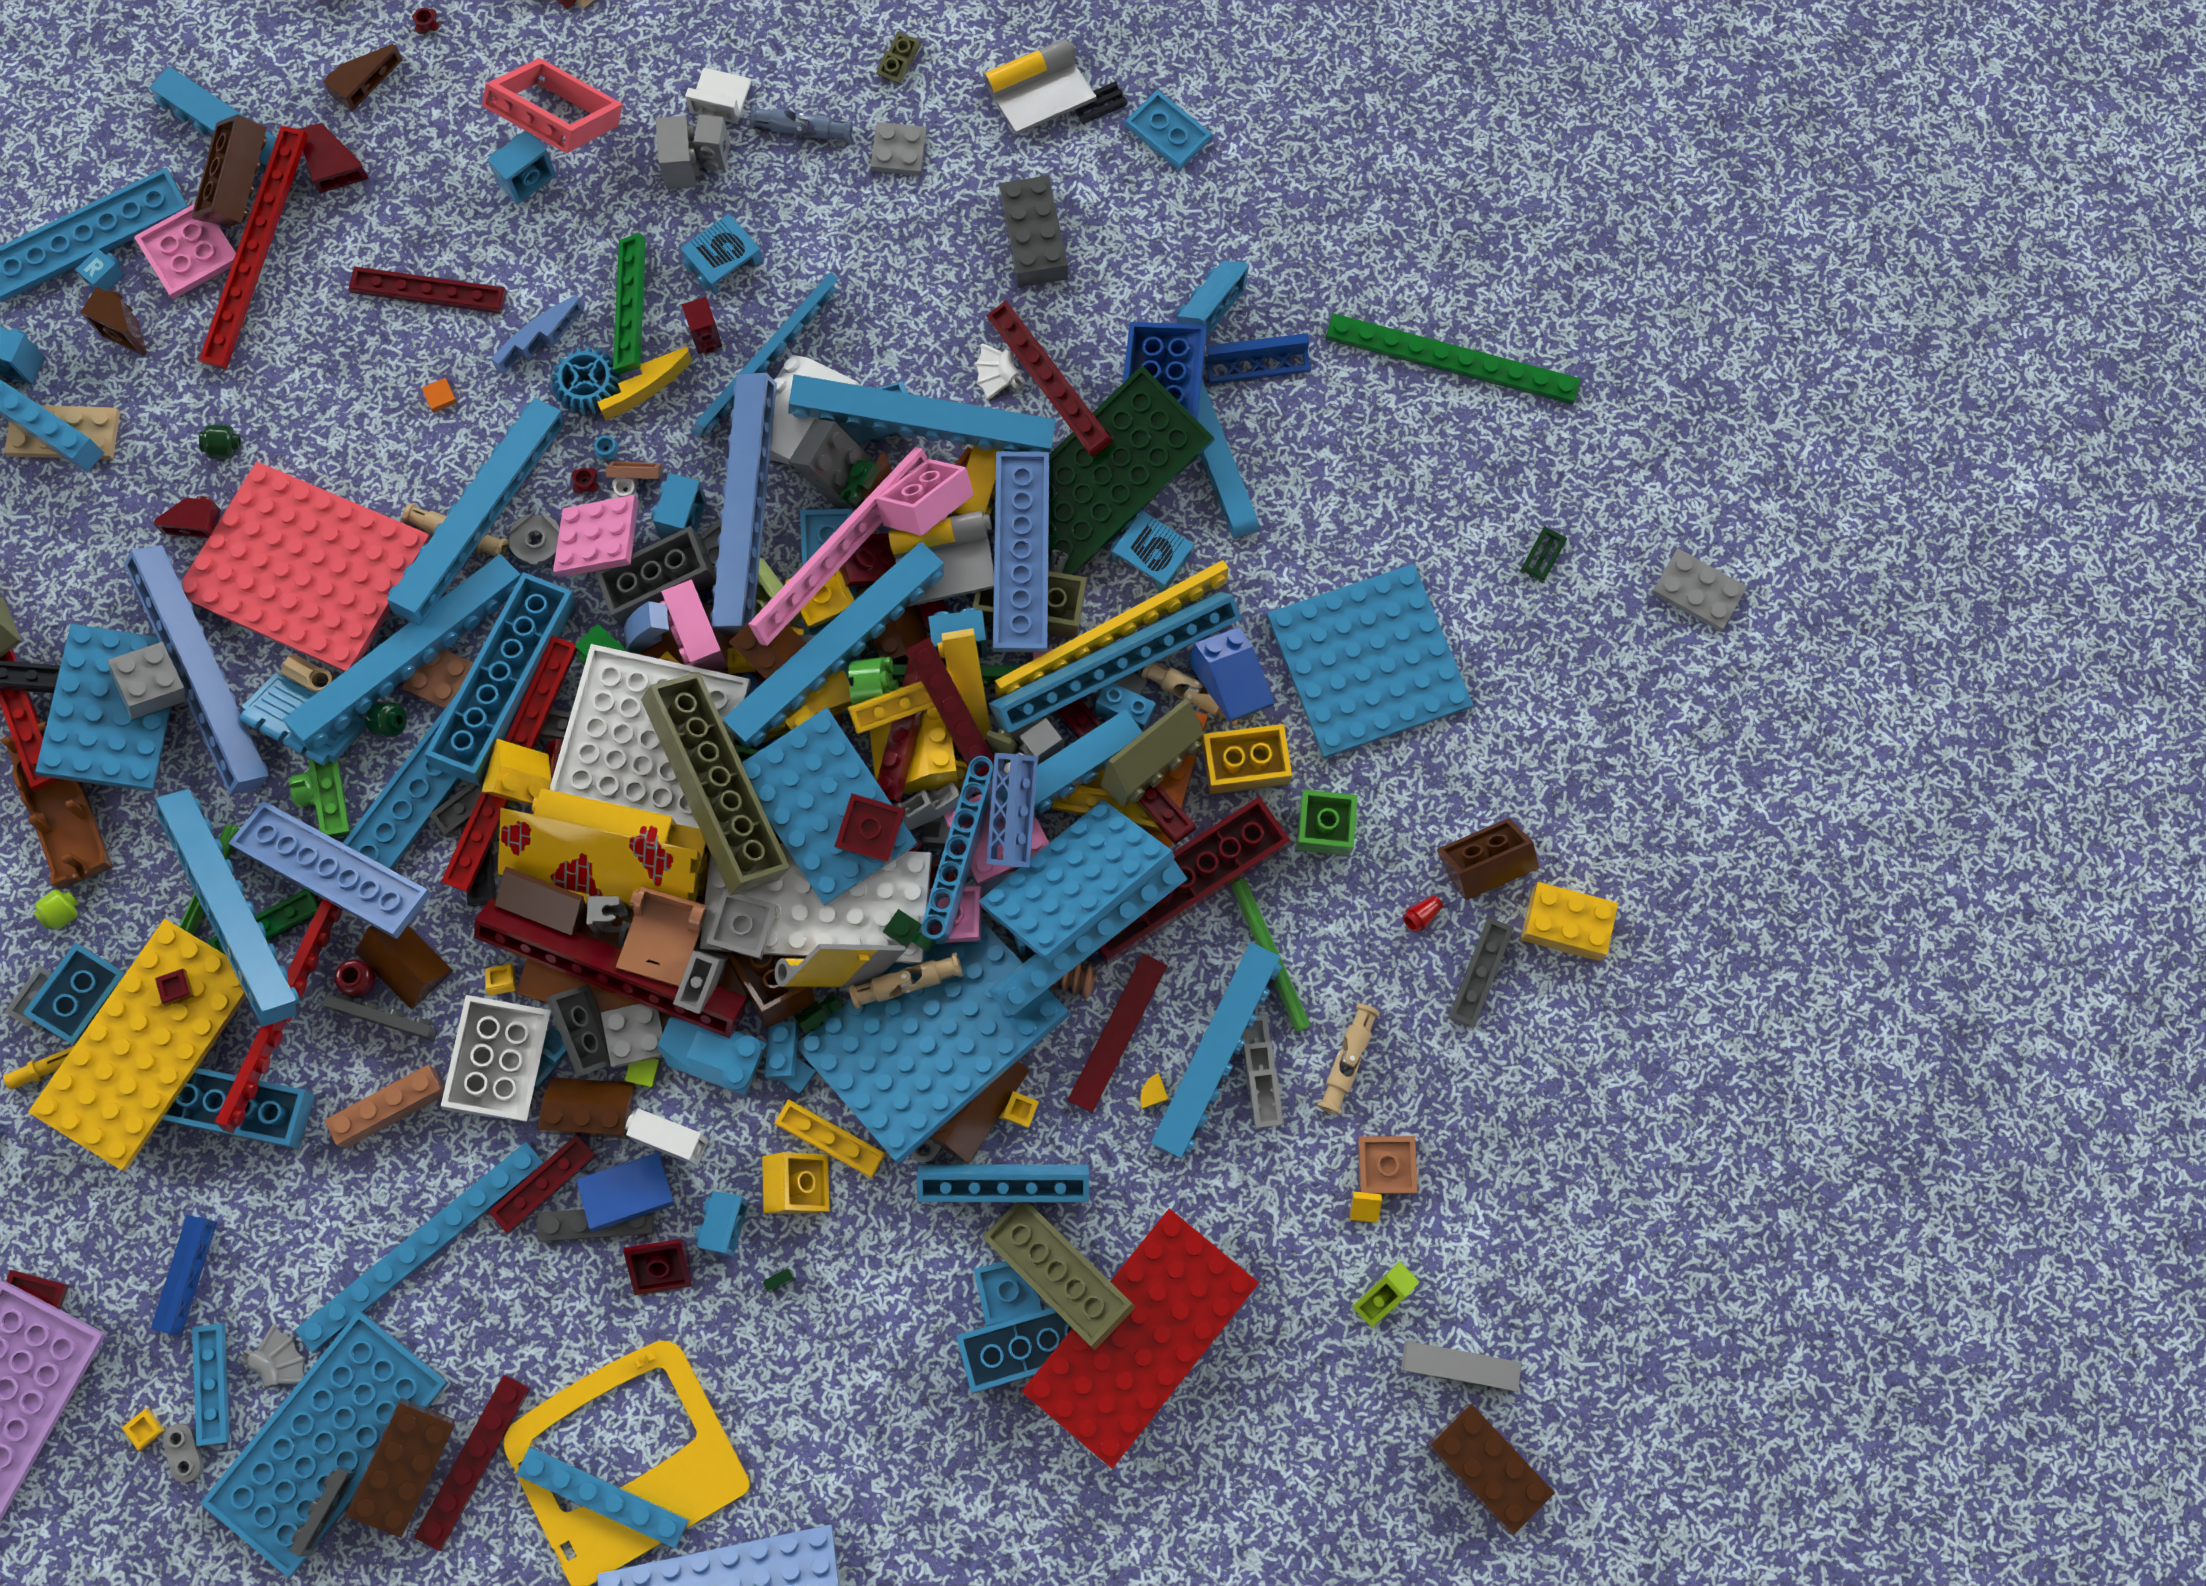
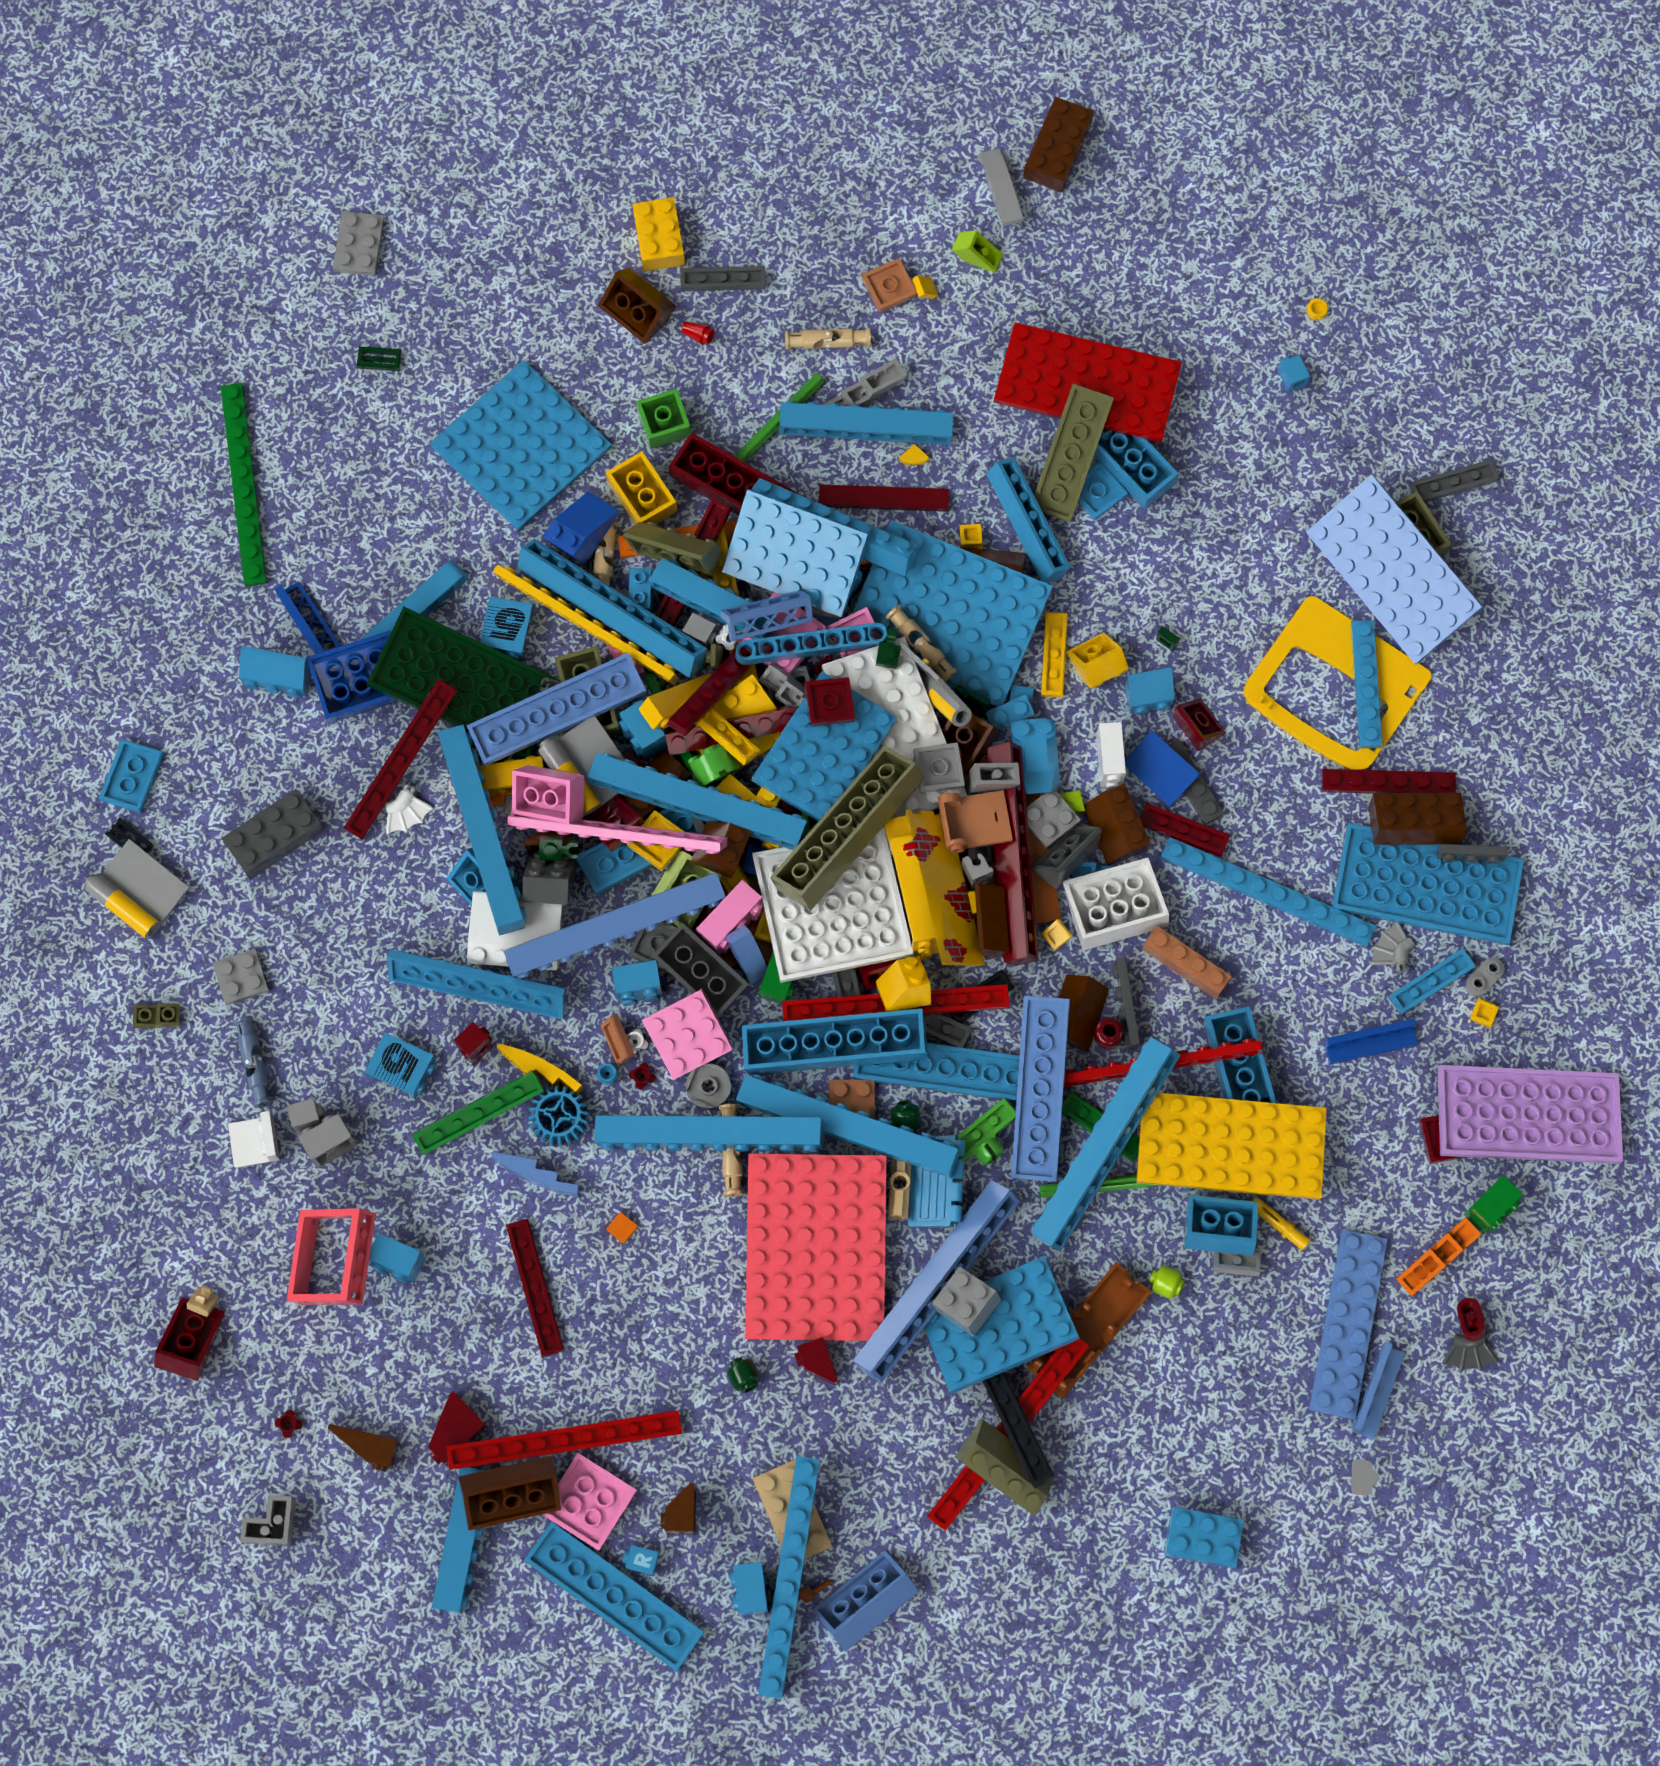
camera: 110 degrees left, 0 degrees up
dark red tile [155,968,193,1006] -> none

